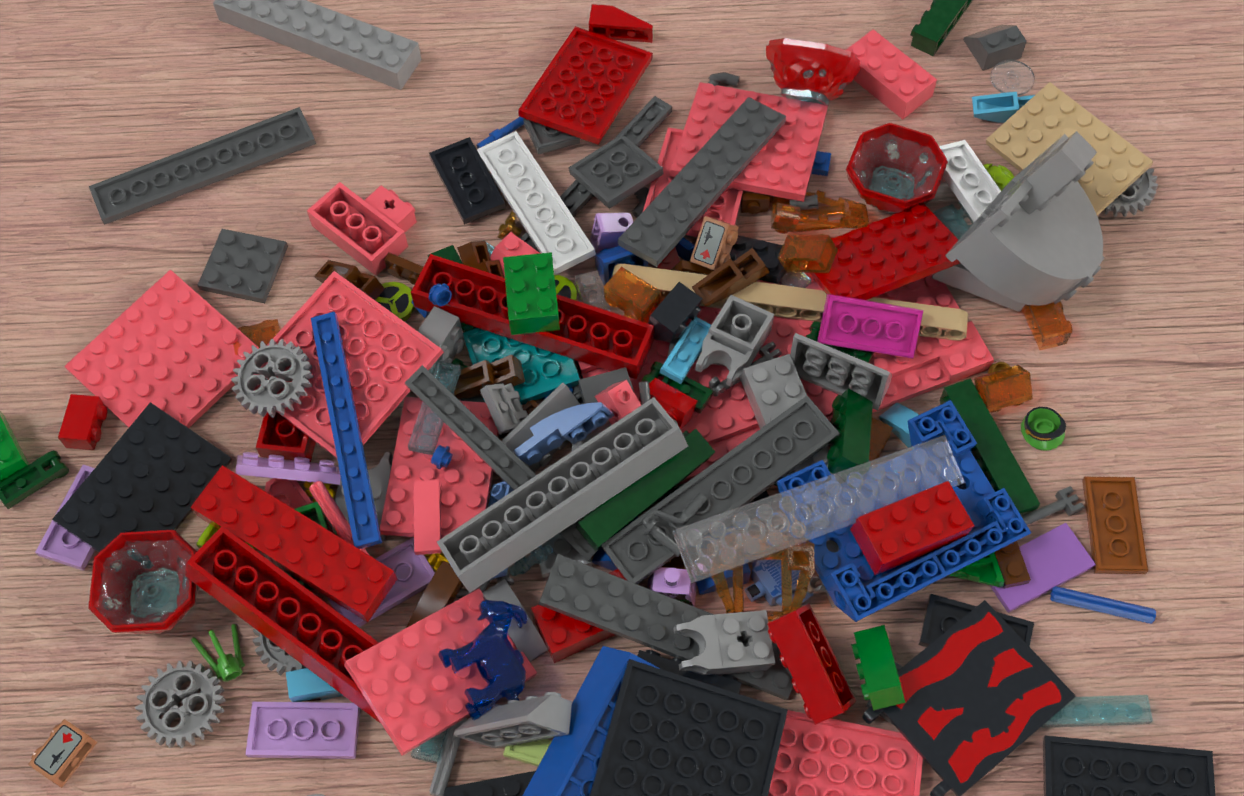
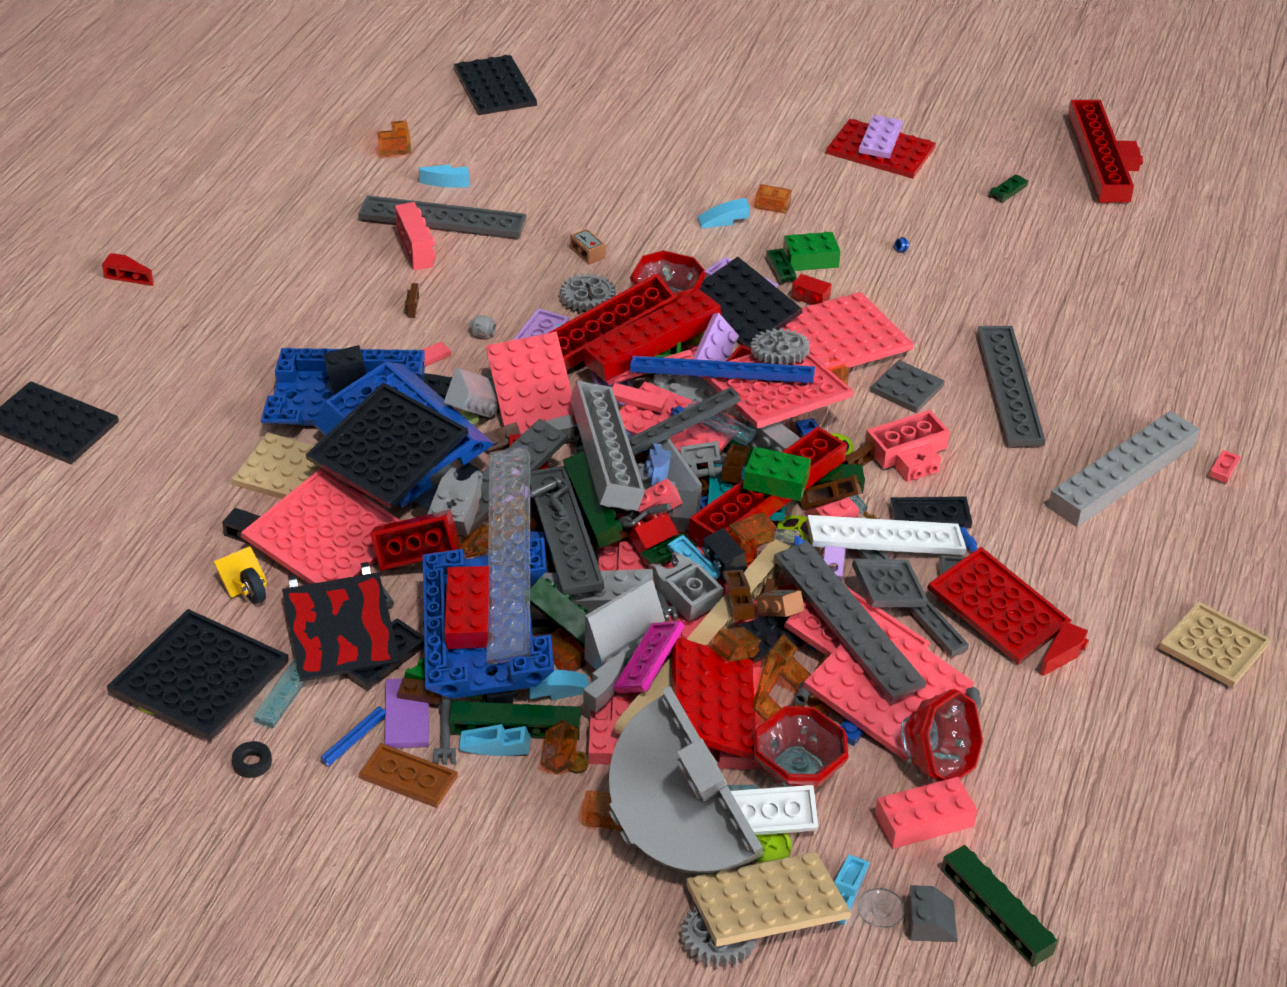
camera: 110 degrees right, 20 degrees down
reddish brown slope [314,260,385,300] -> none
blue plate [429,283,452,306] -> none
clear blue animal [438,600,528,720] -> none
green brick [851,625,906,710] -> none
bright green piece [1021,407,1066,451] -> none
none -> black tyre [232,741,272,778]
none -> medium azure slope [459,724,531,756]
none -> reddish brown plate [483,422,521,453]
none -> light grey slope [583,651,625,713]

